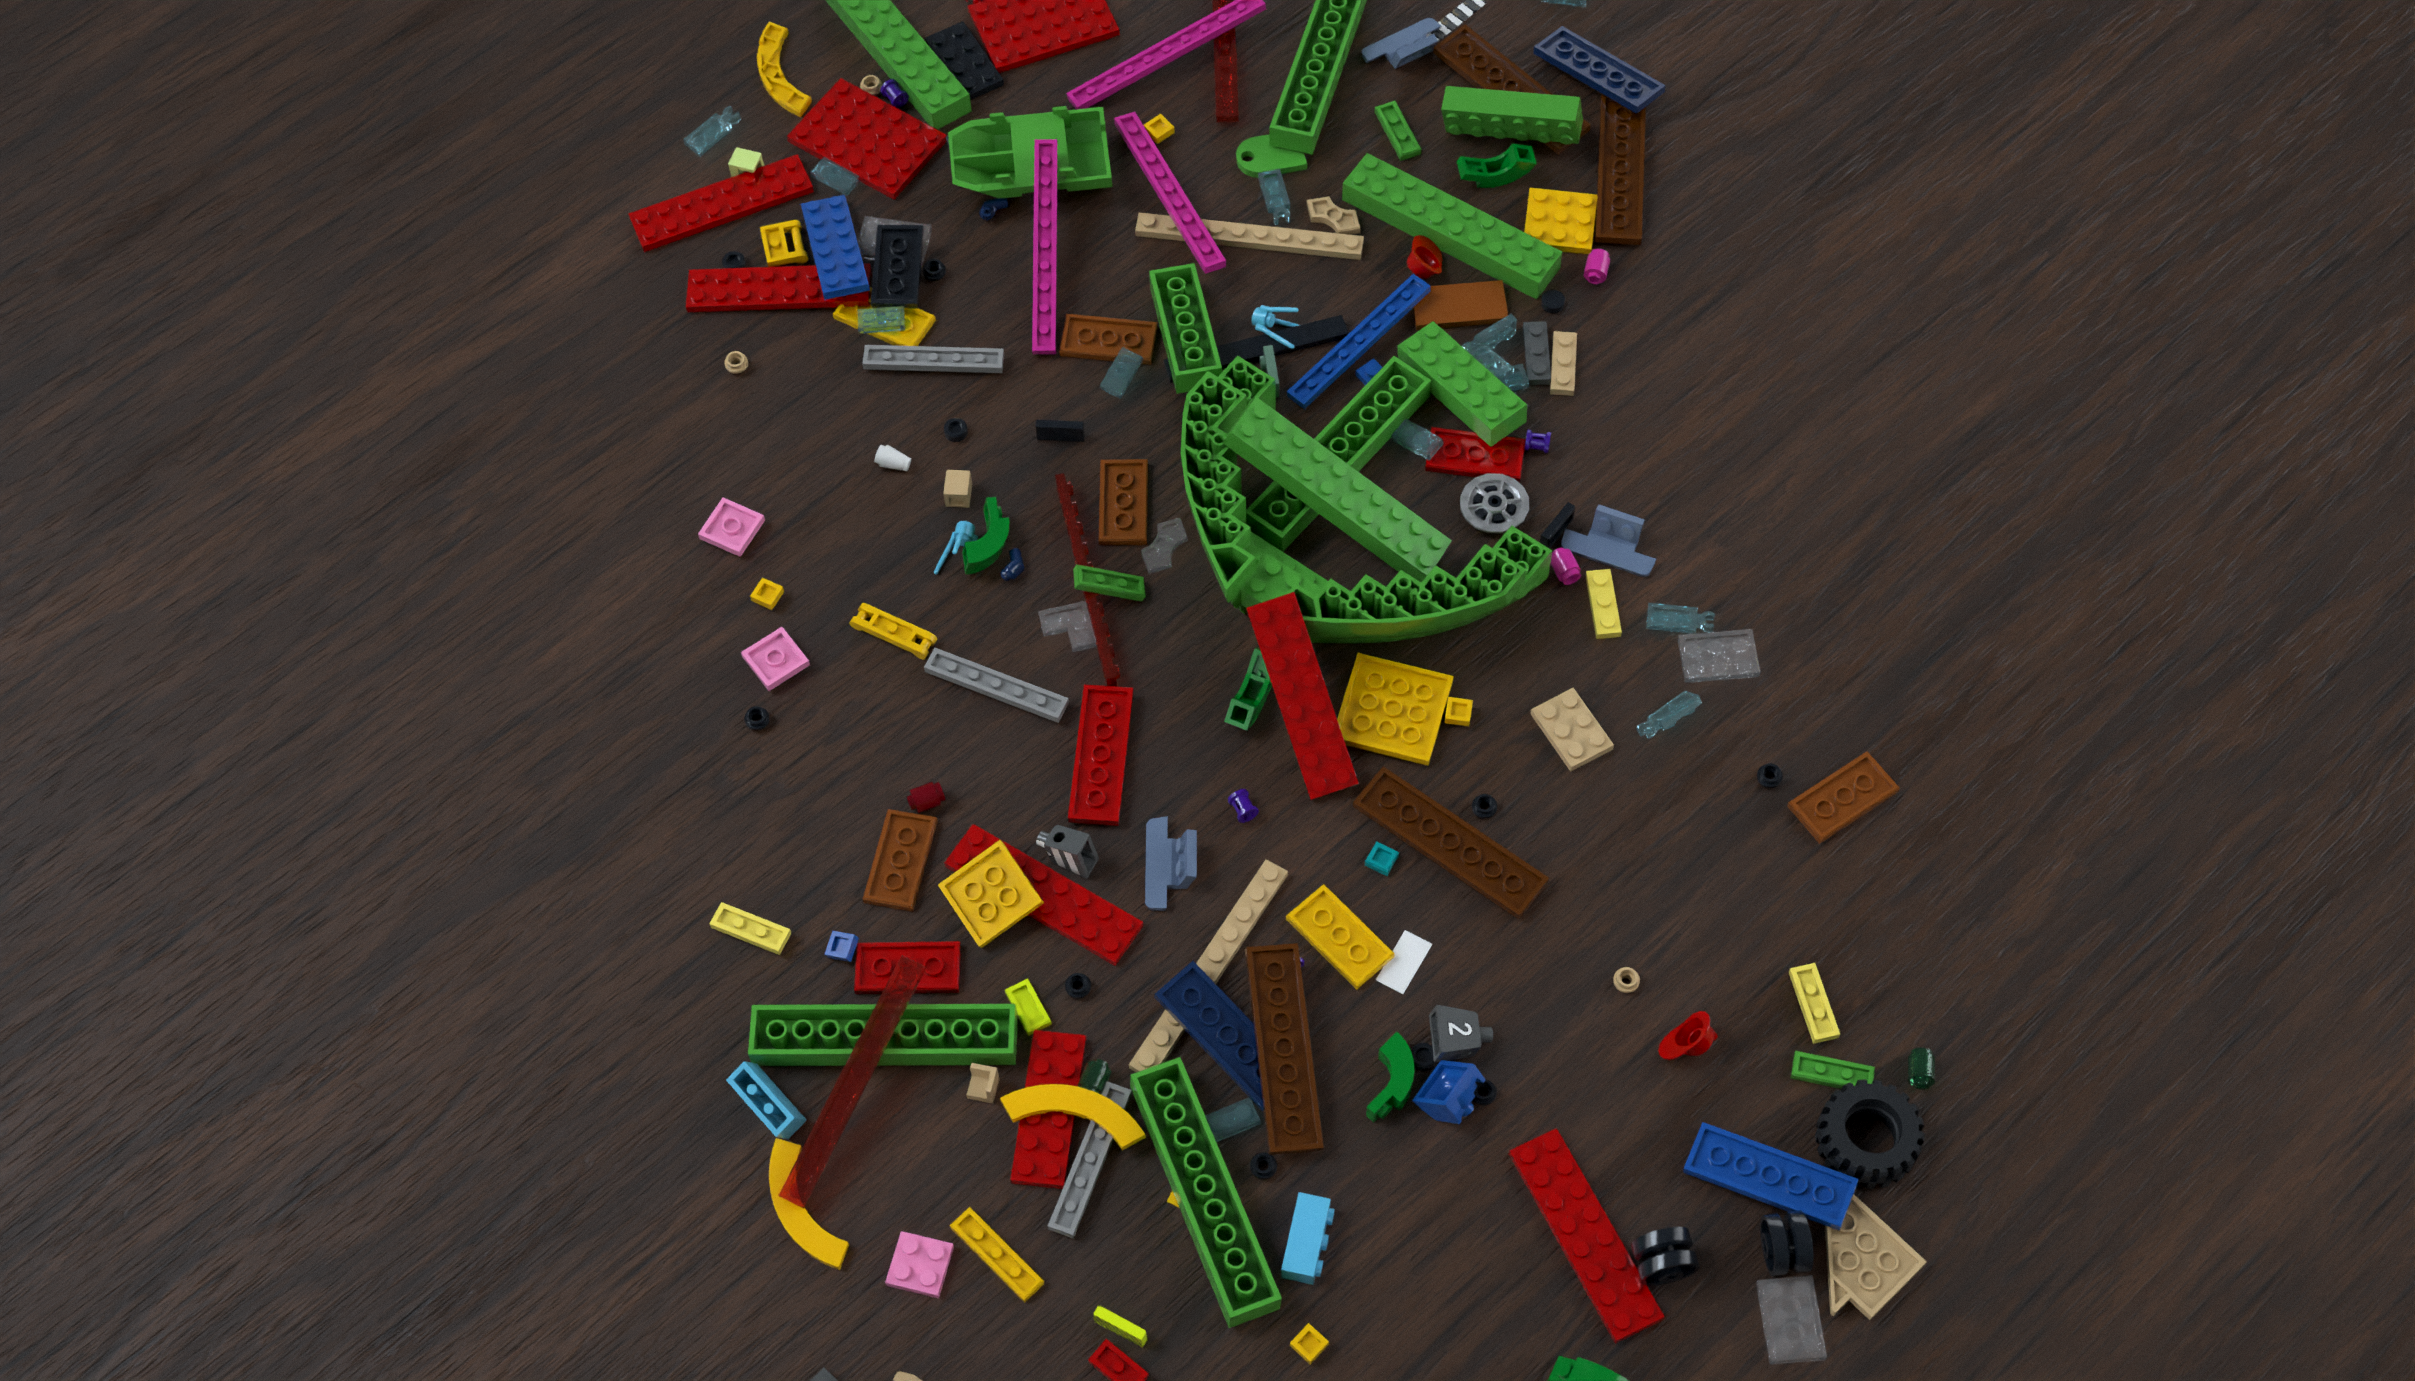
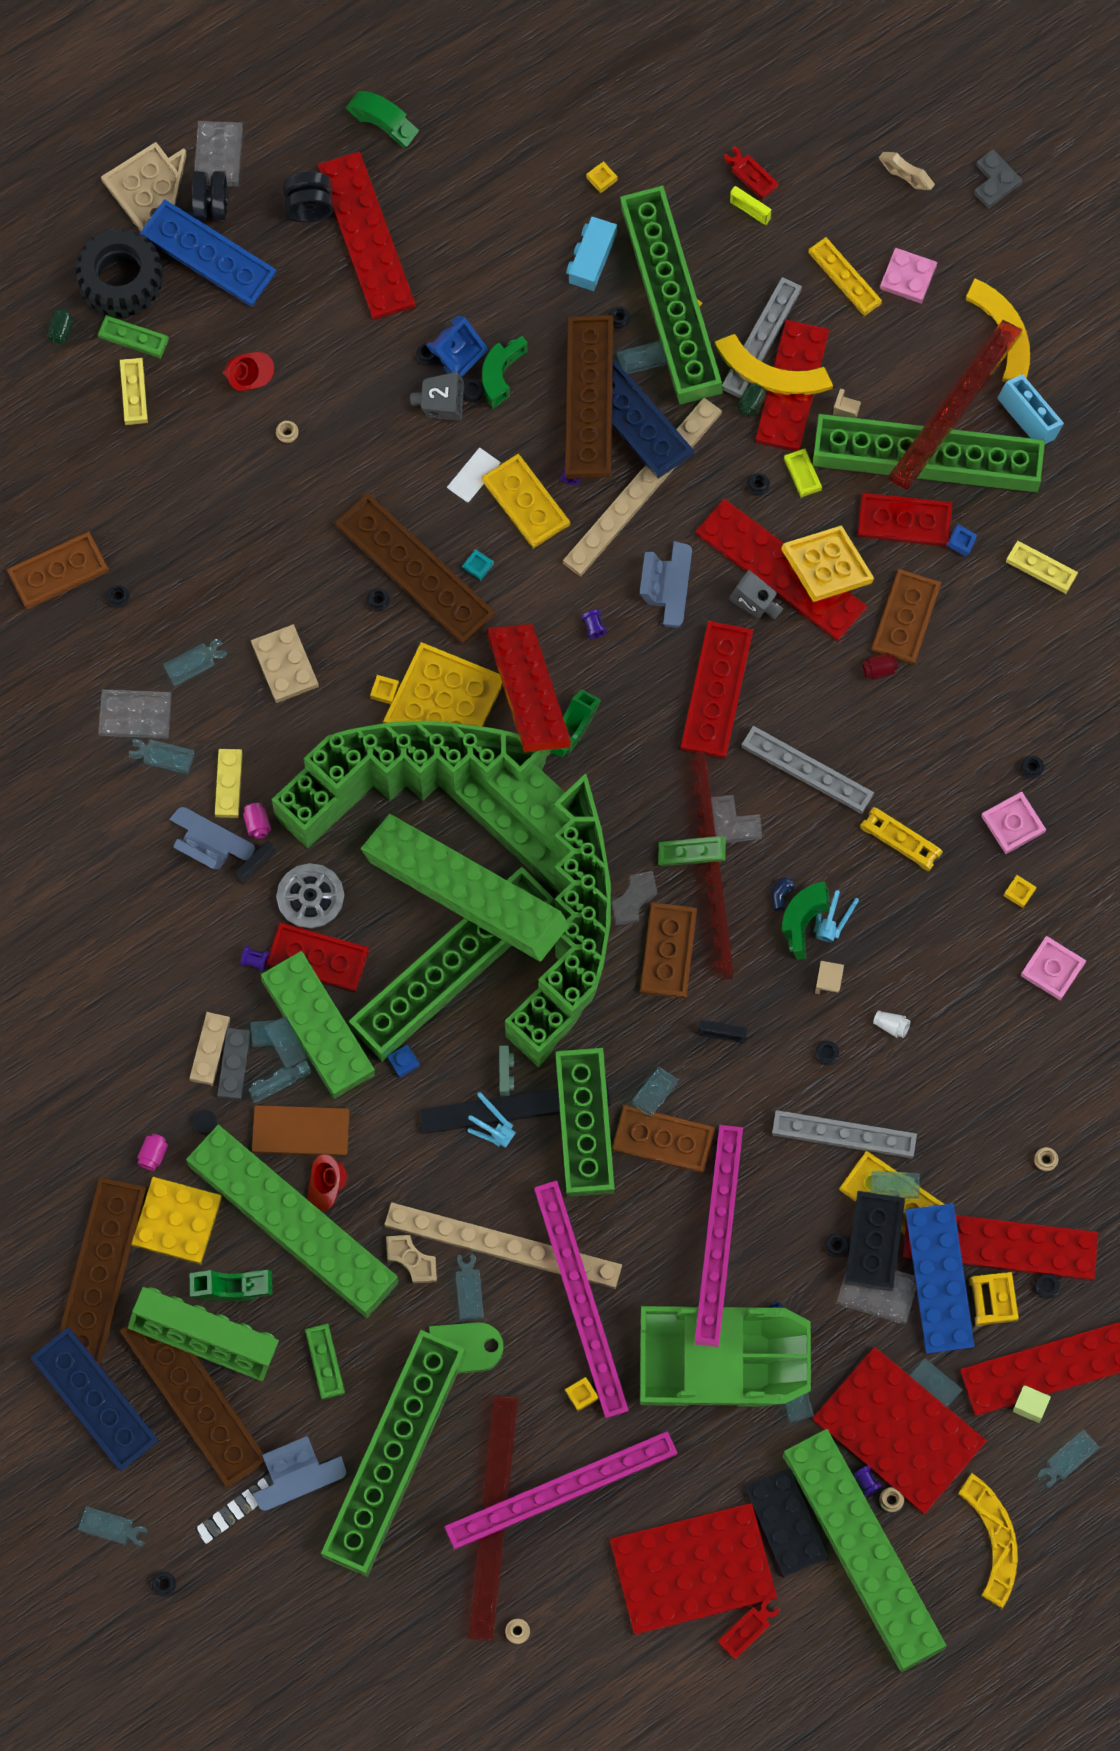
camera: 175 degrees left, 10 degrees up
blue plate [1287,274,1431,410] -> none
clear light blue plate [1391,419,1444,460] -> none

